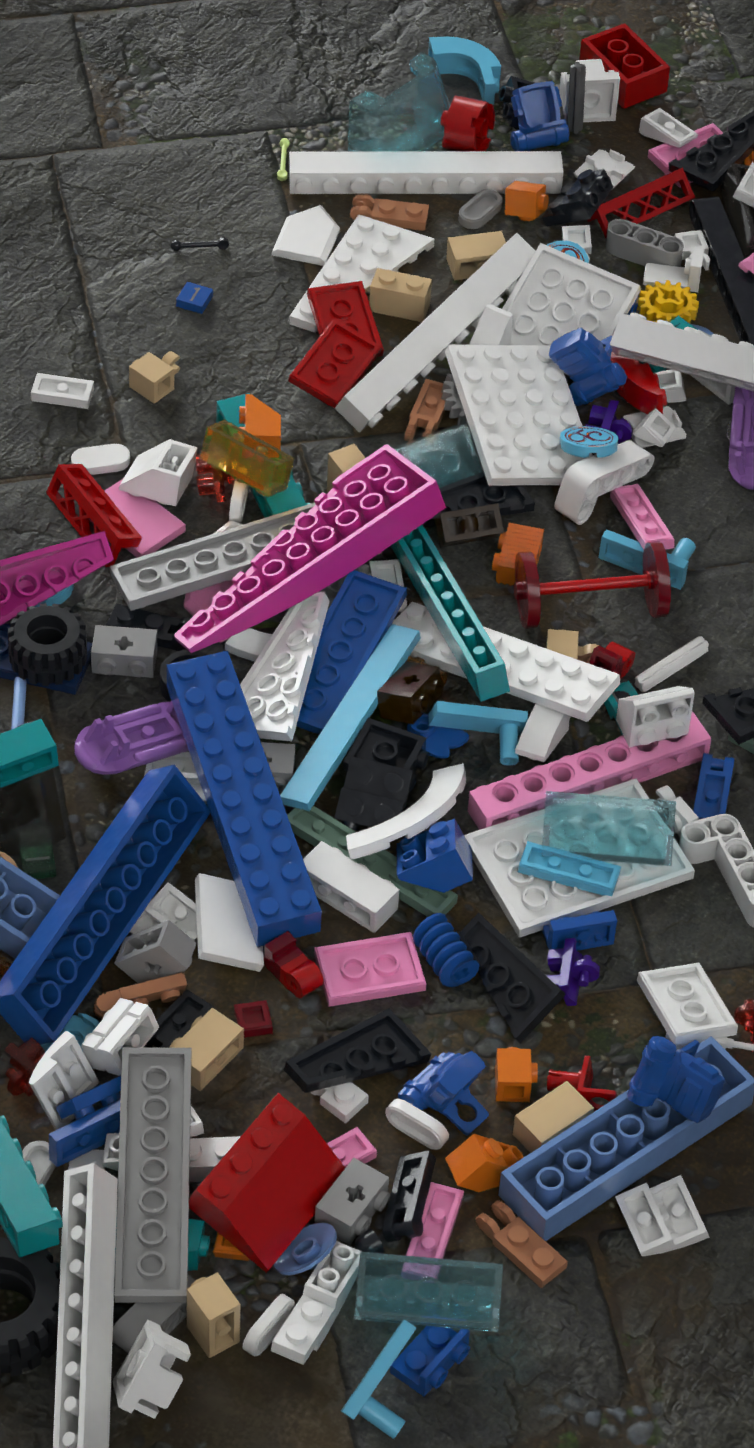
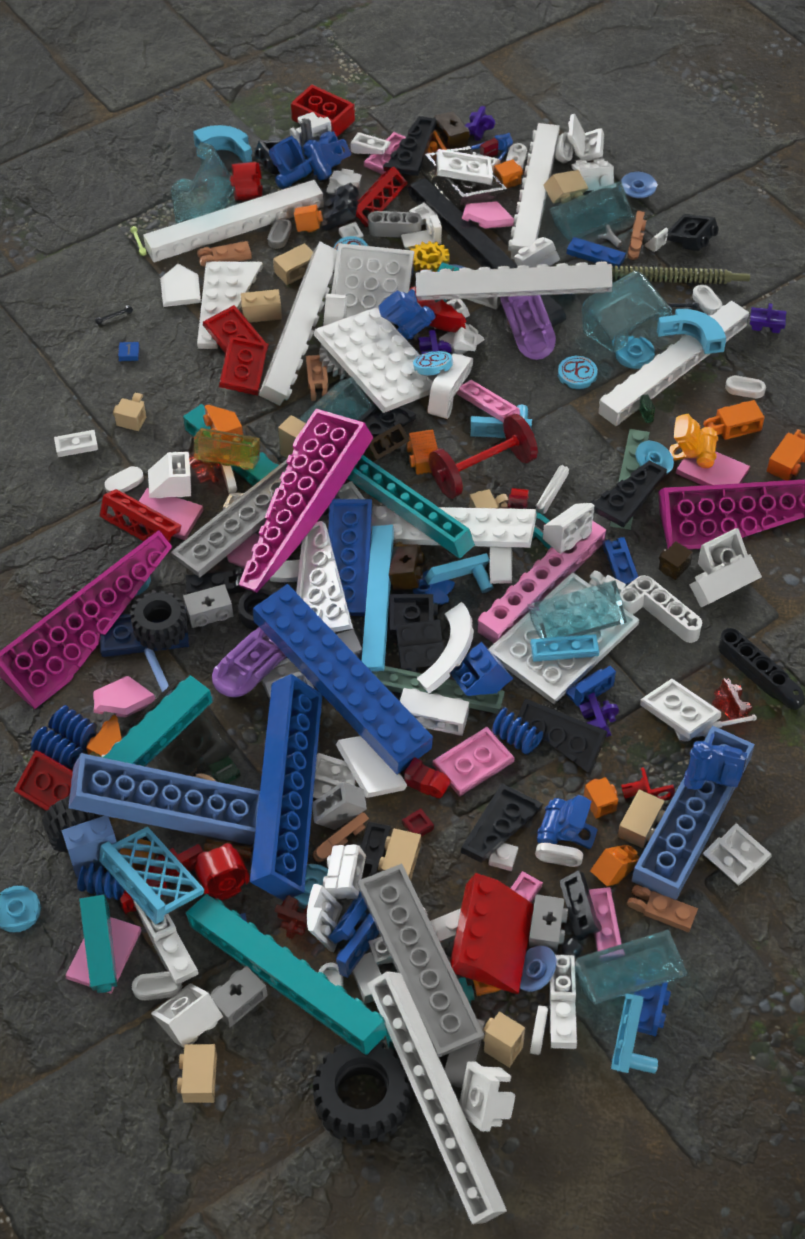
camera: 20 degrees left, 5 degrees up
none -> blue piece [303,131,351,180]

